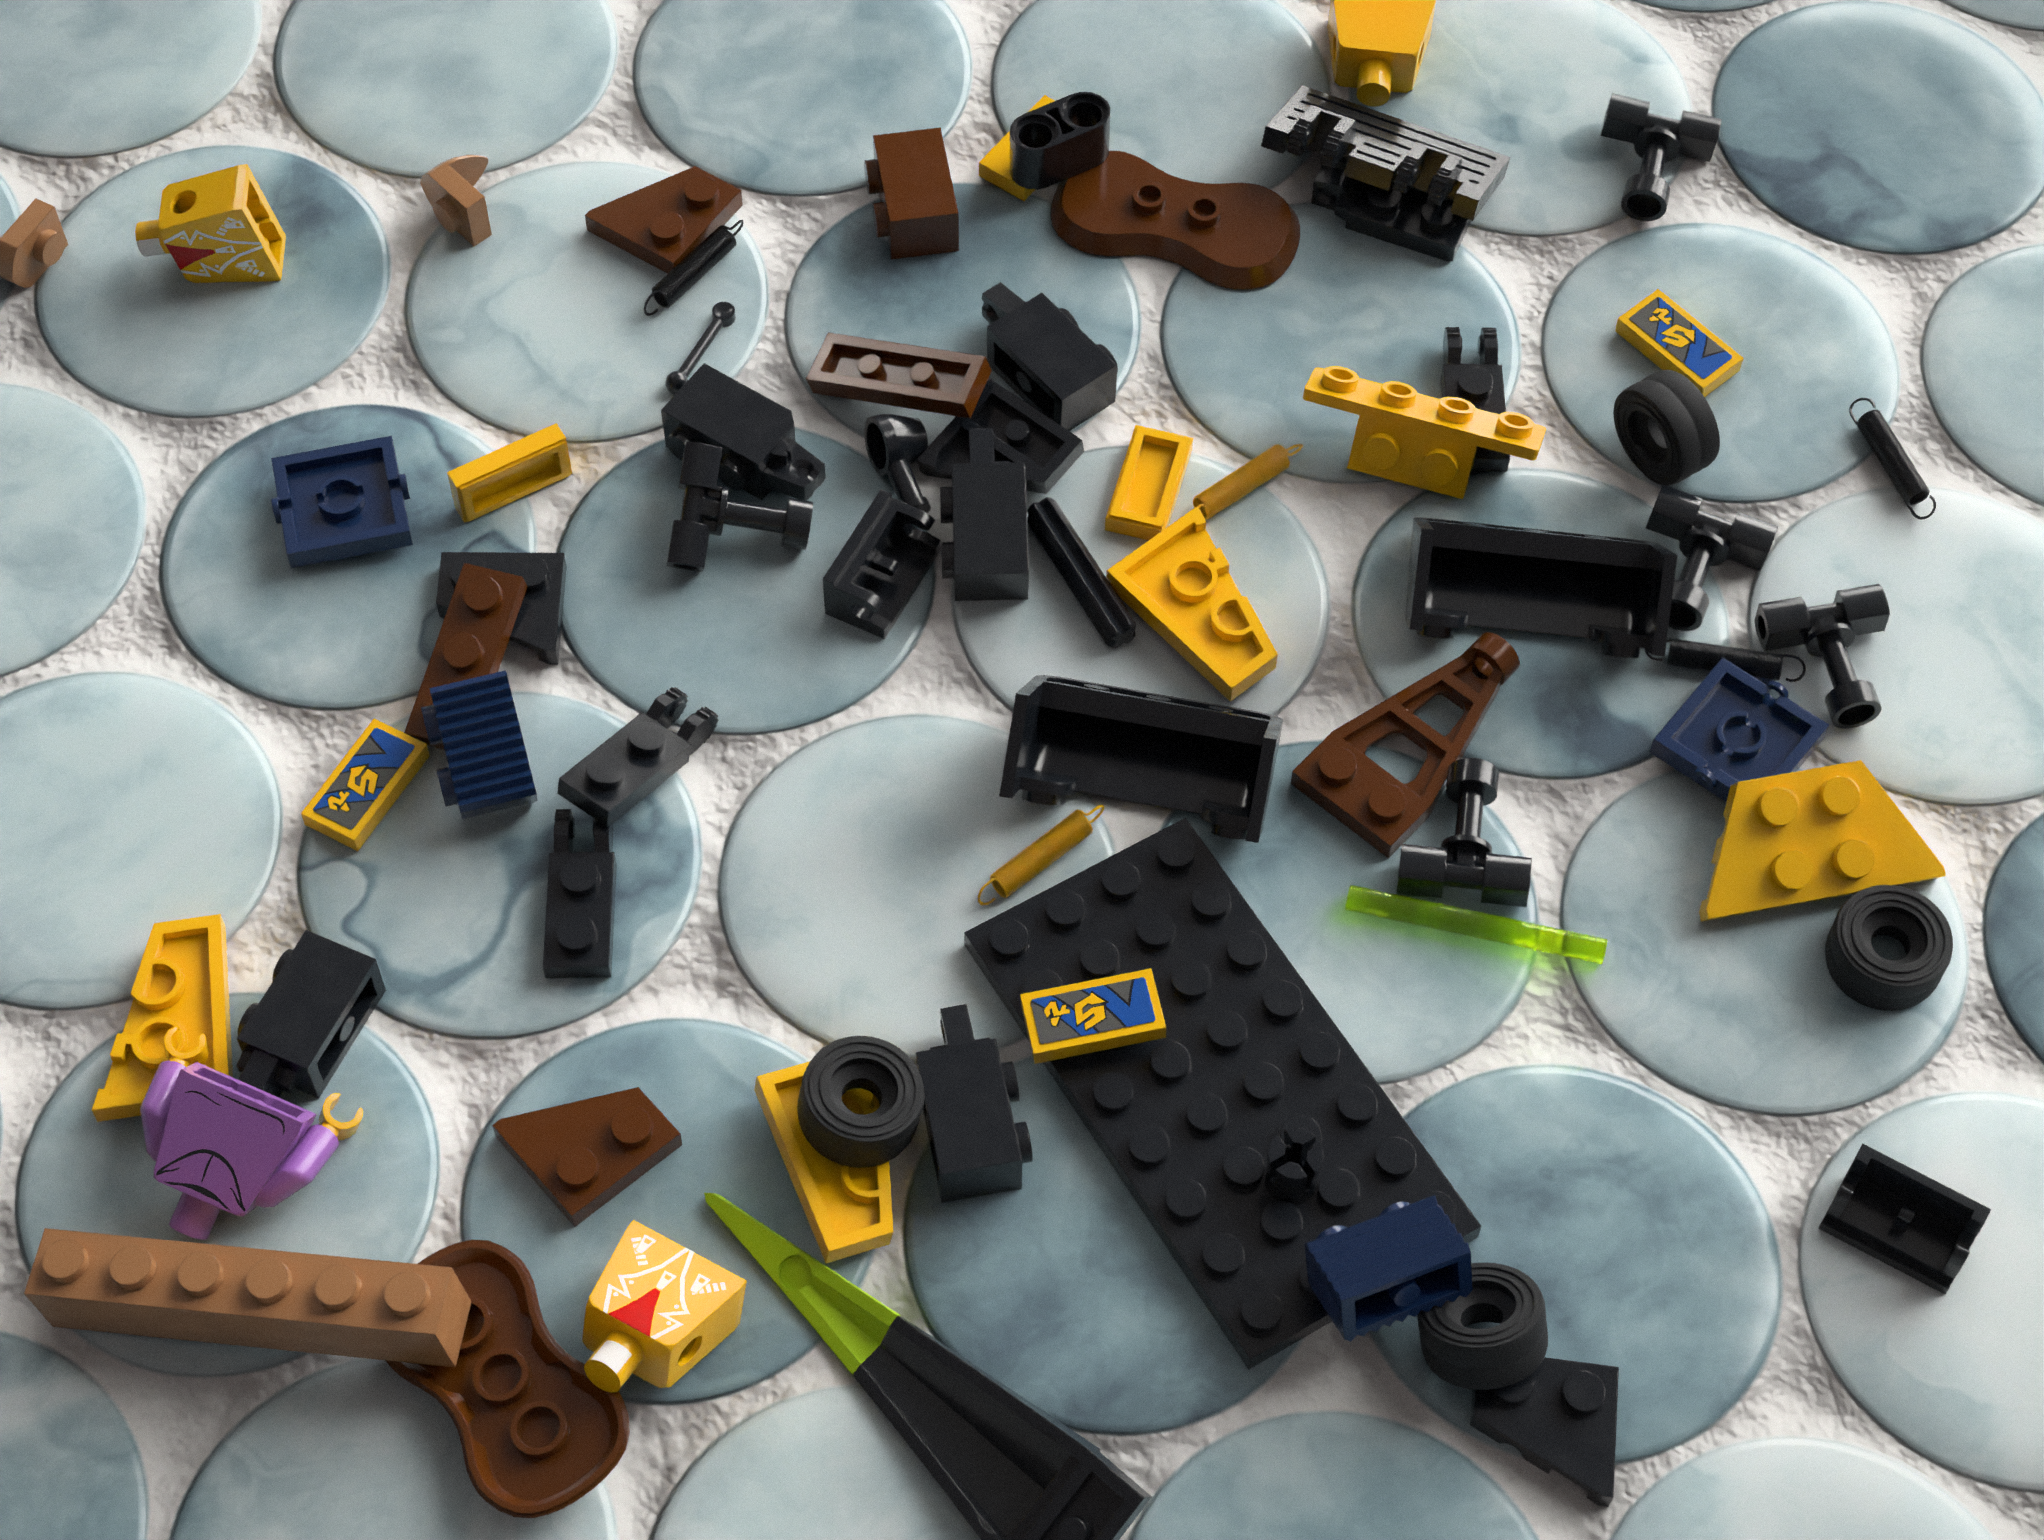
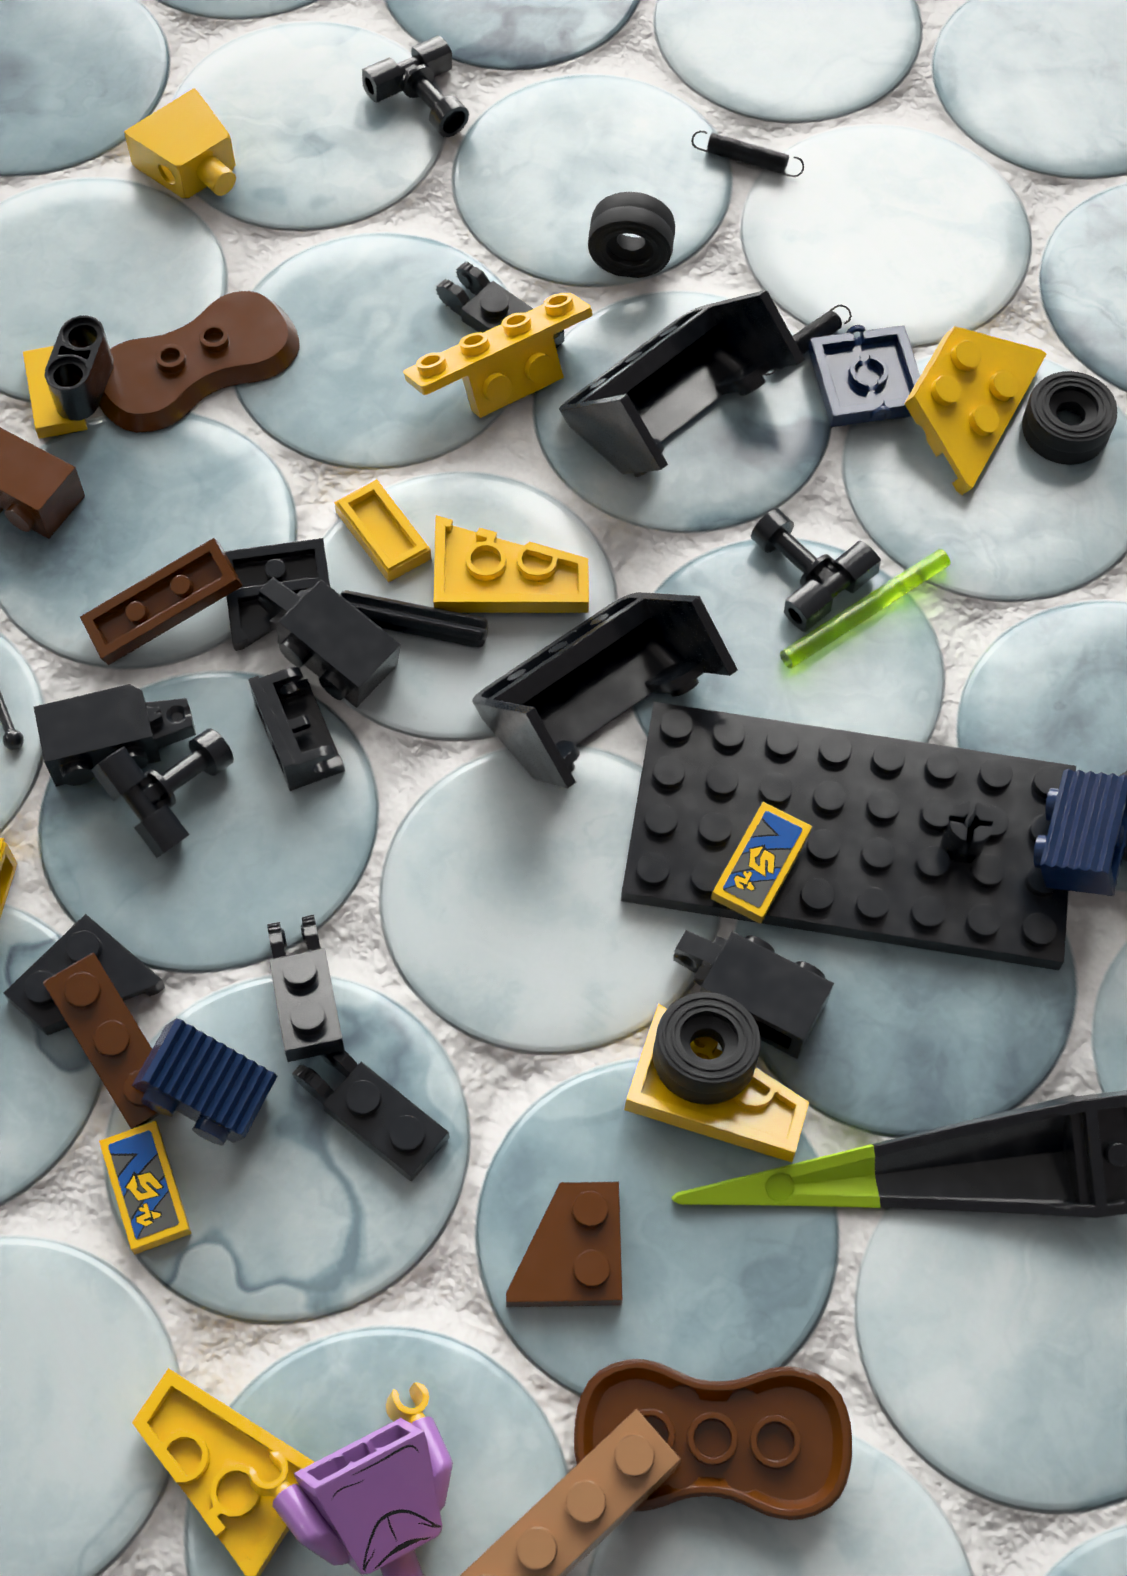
camera: 50 degrees left, 5 degrees up
black hinge [236,930,386,1098] -> none
yellow torso [582,1220,747,1393] -> none
black bar [864,414,931,513] -> none
yellow piece [978,805,1104,905] -> none
black hinge [982,282,1118,431] -> none
yellow piece [1193,444,1303,520] -> none
black hinge [1261,85,1510,221] -> none
reddish brown plate [1291,632,1520,859] -> none
black hinge [1311,165,1471,262] -> none
tile [1615,289,1744,397] -> none
black bar [1646,484,1778,631] -> none
black bar [1754,584,1890,729] -> none

